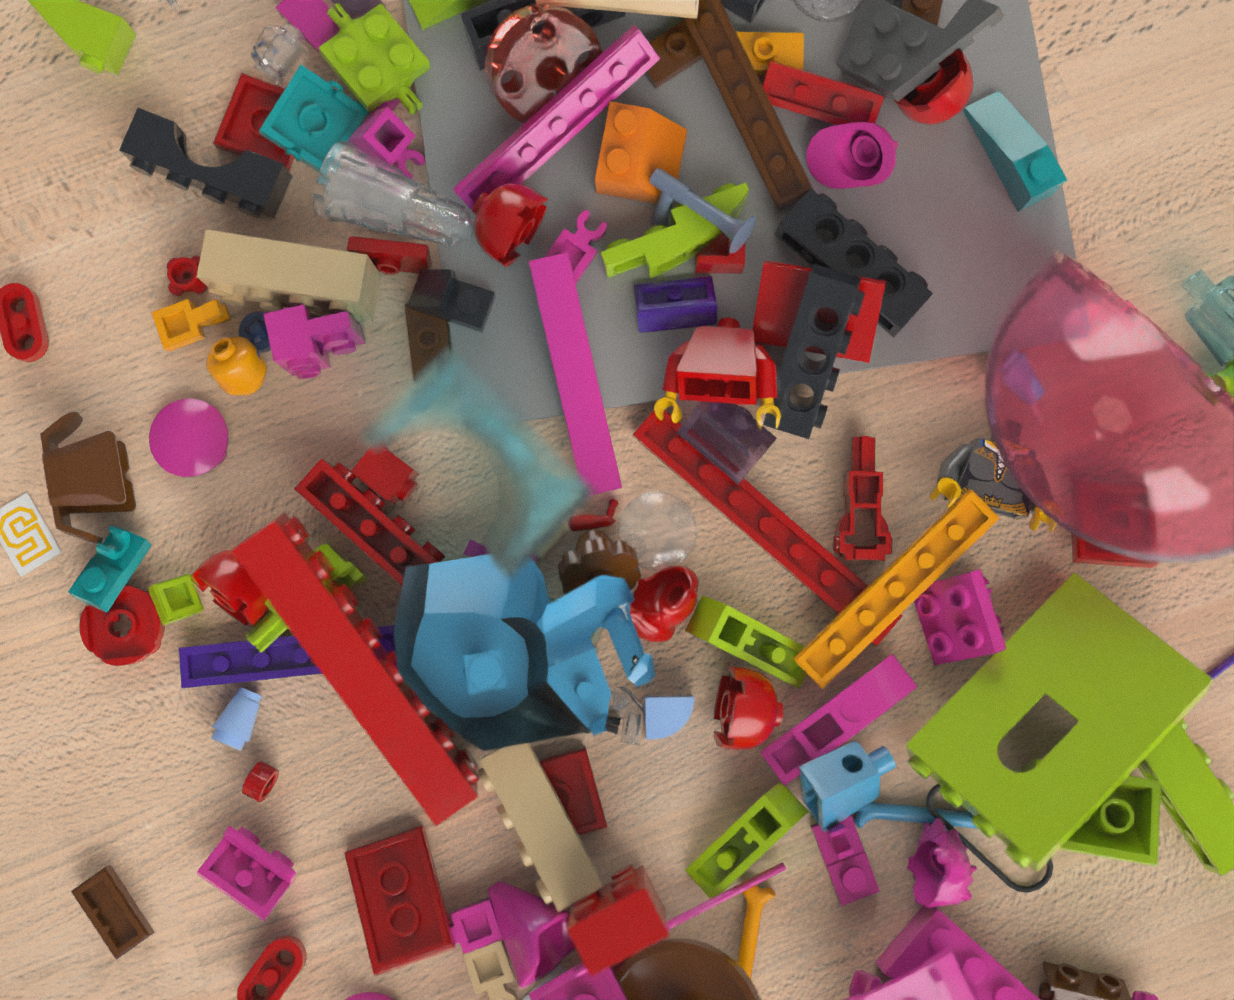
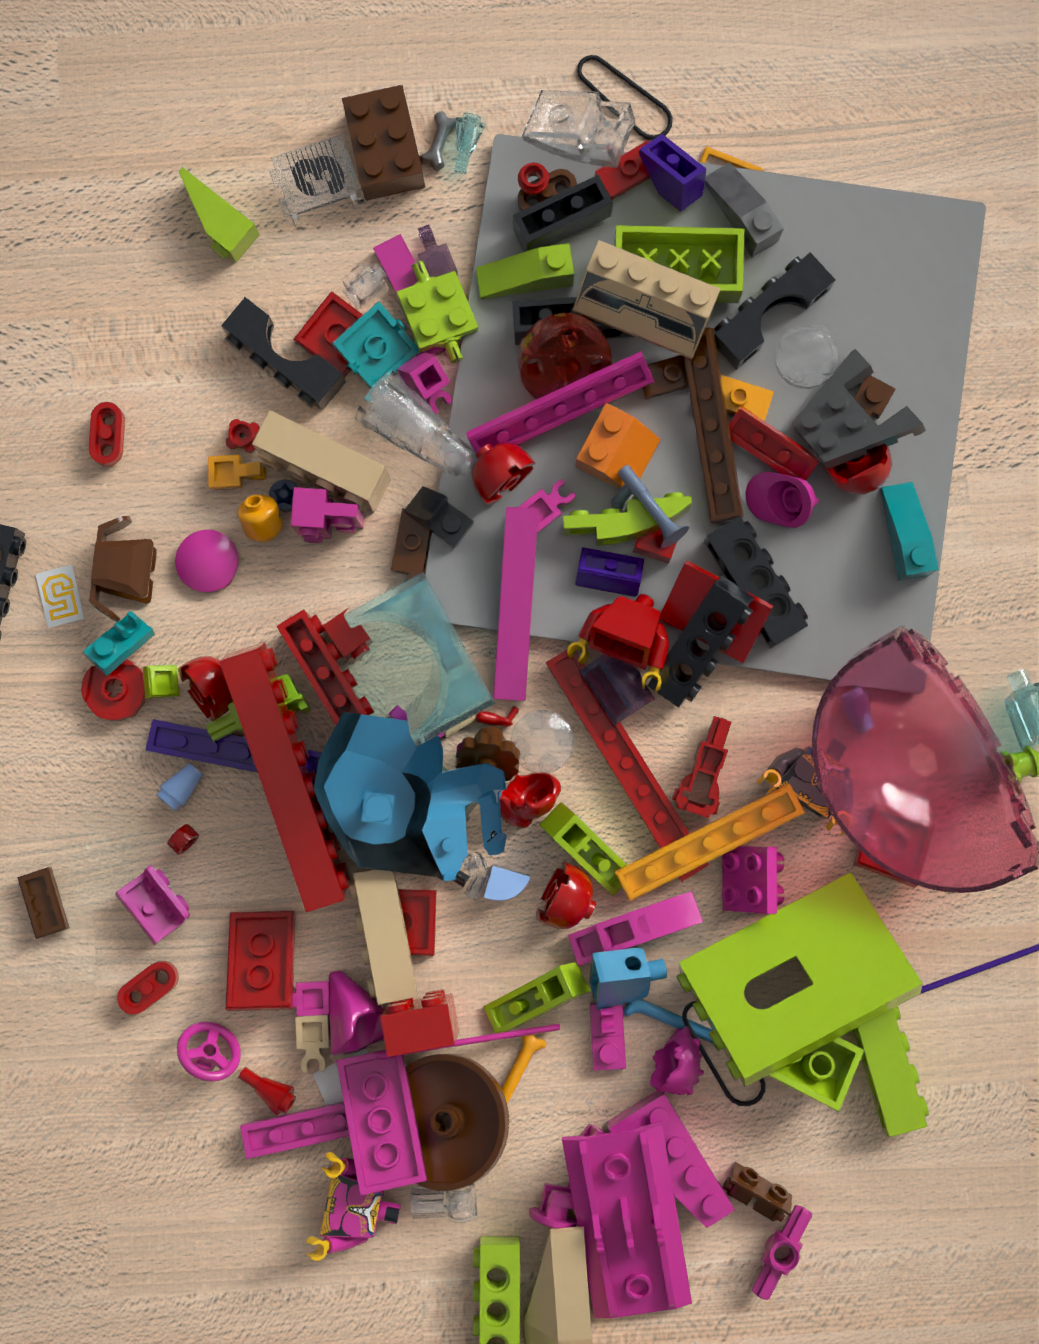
camera: 20 degrees right, 0 degrees up
red plate [347,236,432,275] -> none

